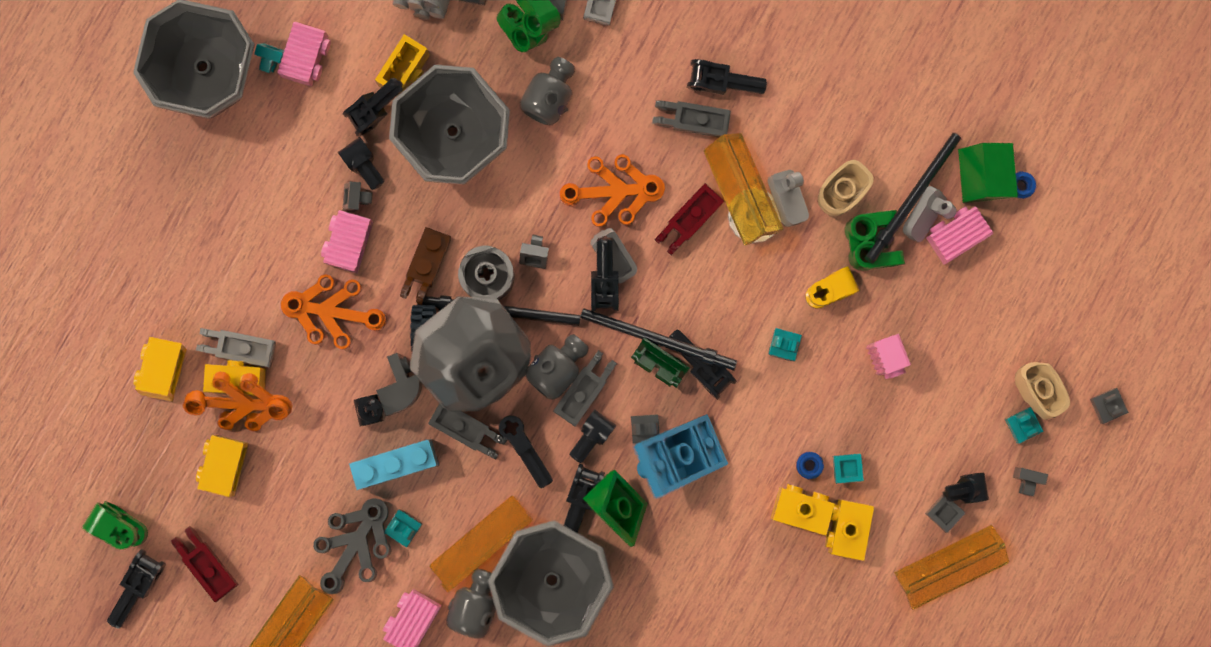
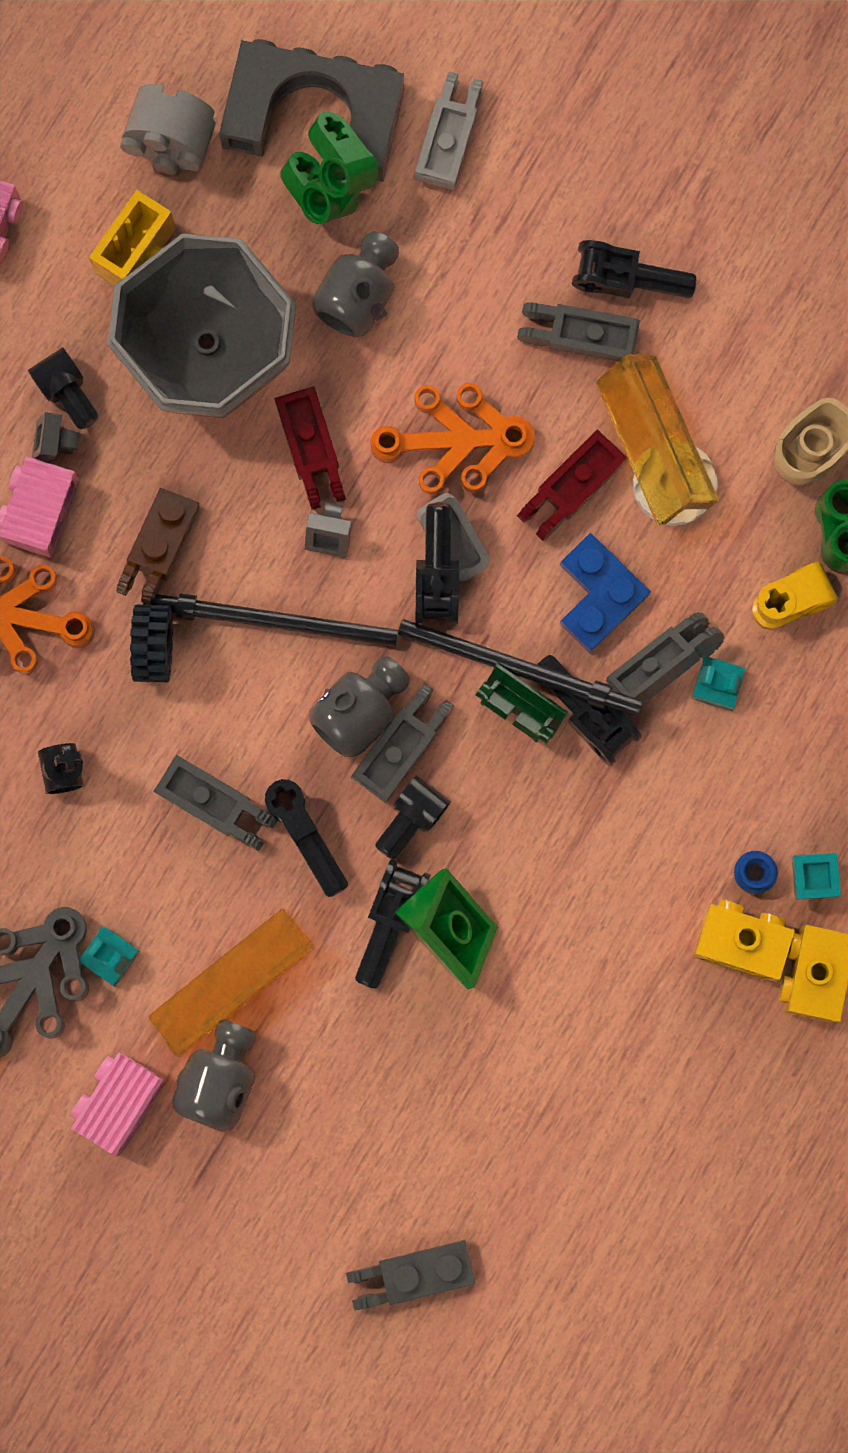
camera: 10 degrees right, 5 degrees down
black connector [343,78,403,137] -> none
medium azure brick [349,439,439,490] -> none
dark grey brick [376,353,422,416] -> none
dark grey rock [410,297,531,411] -> none
light grey brick [458,246,515,301] -> none
dark grey rock [488,521,614,647] -> none
dark grey tile [631,415,659,443] -> none
dark azure brick [634,414,728,499] -> none
light grey piece [767,170,809,227] -> none
none -> dark red hinge [274,386,346,510]
none -> blue plate [560,533,651,653]
none -> dark grey hinge [606,612,725,704]

